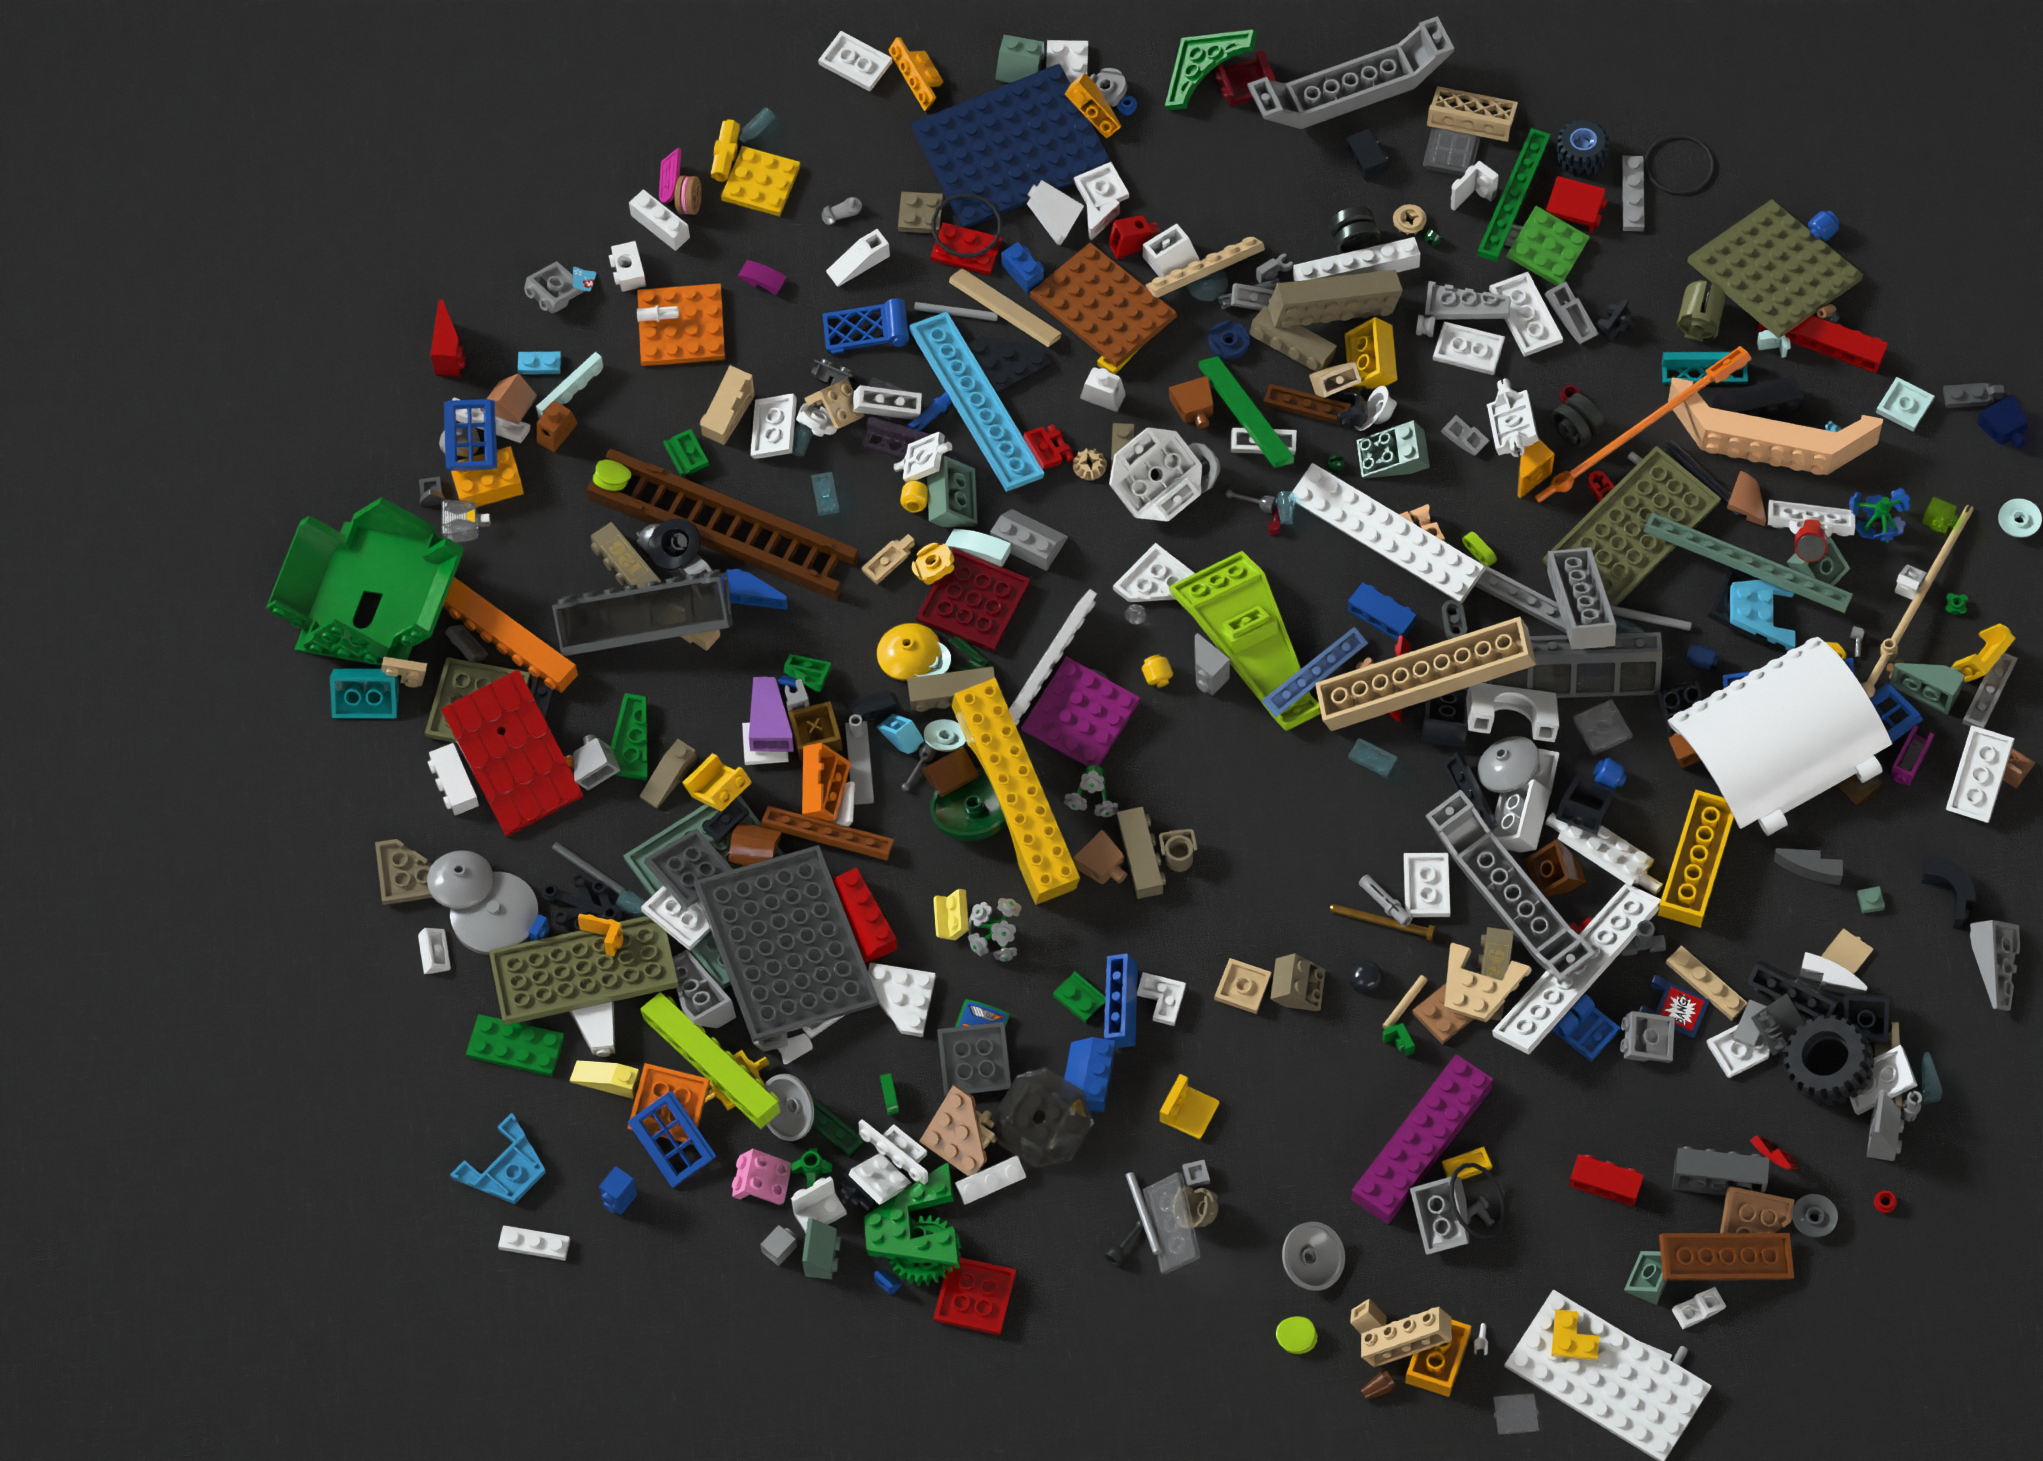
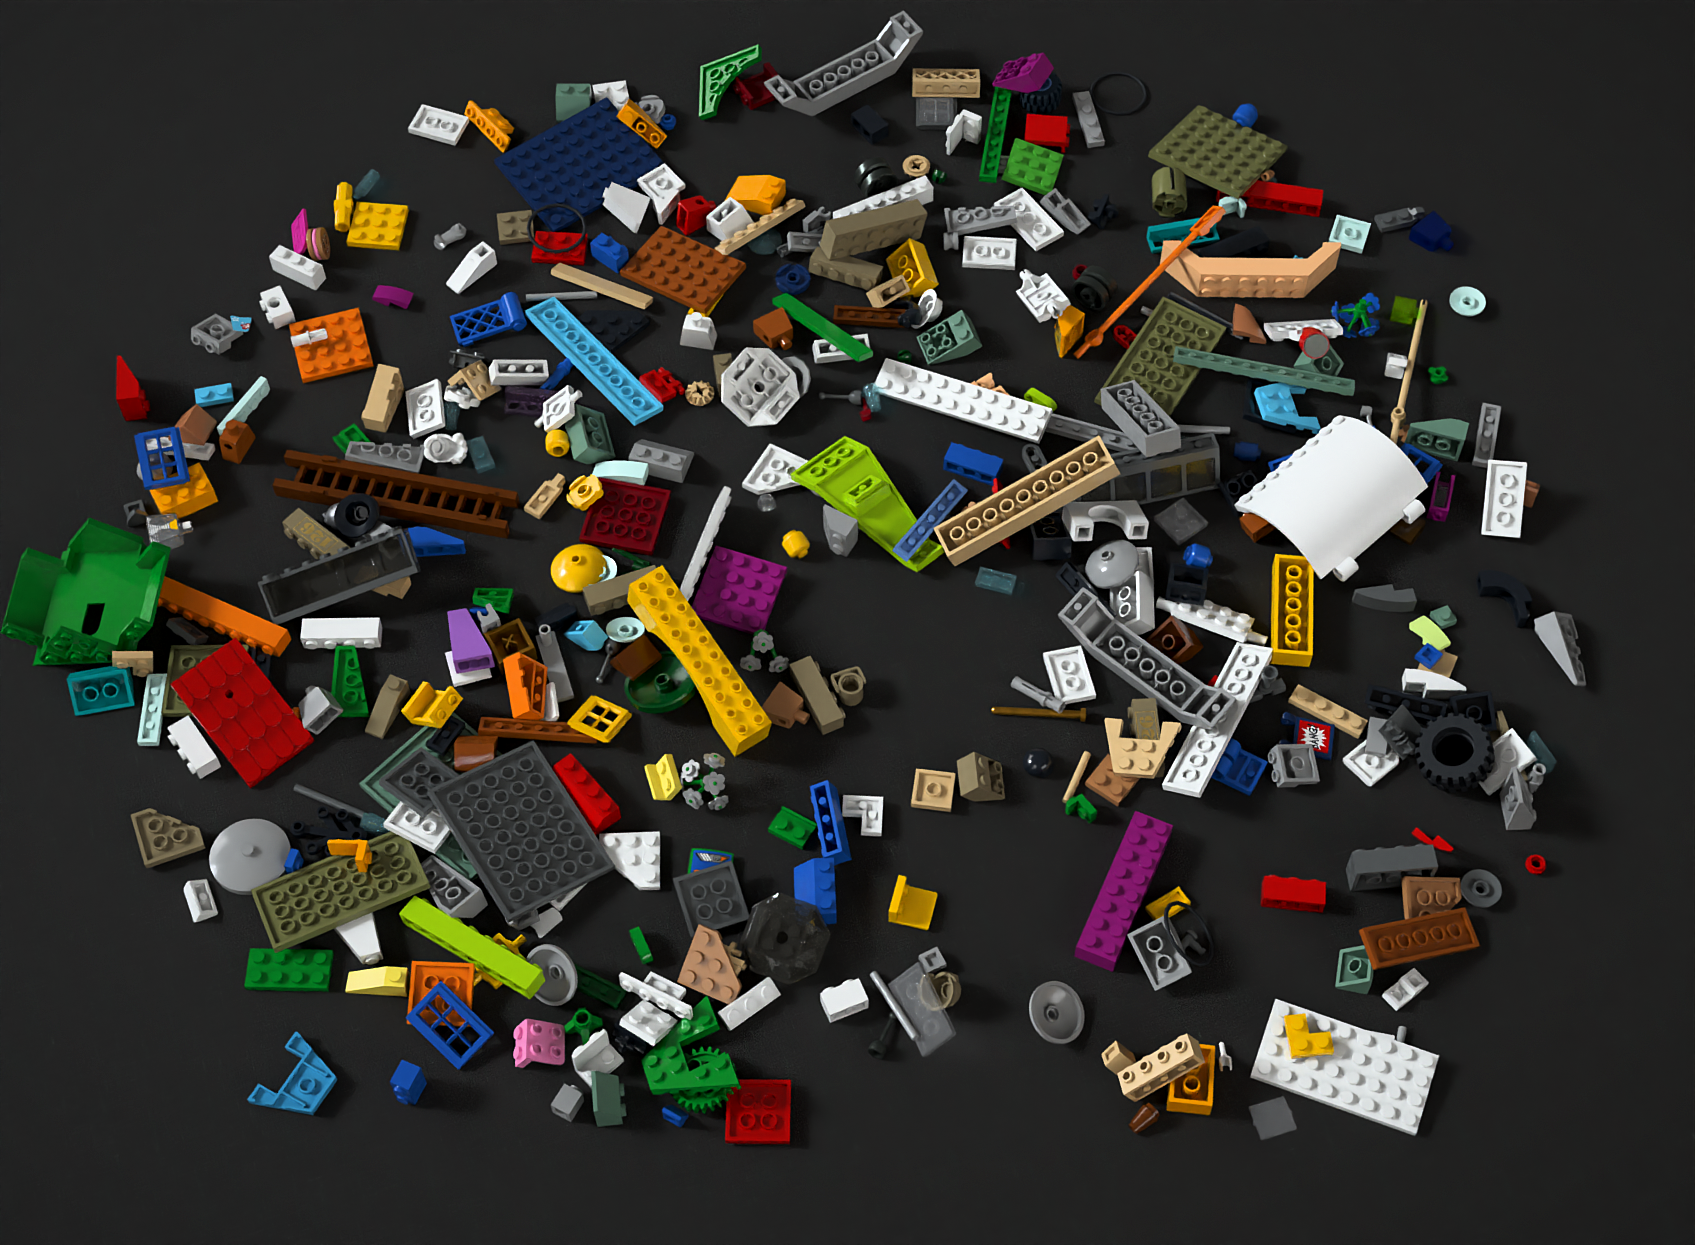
camera: 15 degrees left, 5 degrees down
light grey dish [427,851,494,909] -> none
white plate [498,1225,570,1261] -> none
lime piece [593,460,632,491] -> none
lime piece [1276,1316,1318,1354] -> none
light grey slope [1441,415,1489,456] -> none
yellow panel [1951,624,2016,683] -> none
none -> light aqua plate [137,673,167,746]
none -> white brick [300,618,382,649]
none -> light grey wing [345,441,425,474]
none -> white hair [424,433,468,464]
none -> yellow piece [567,695,632,743]
none -> light orange slope [725,175,786,215]
none -> white brick [820,978,869,1023]
none -> magenta slope [992,52,1054,93]
none -> yellowish green slope [1409,615,1451,651]
none -> blue plate [1414,643,1443,670]

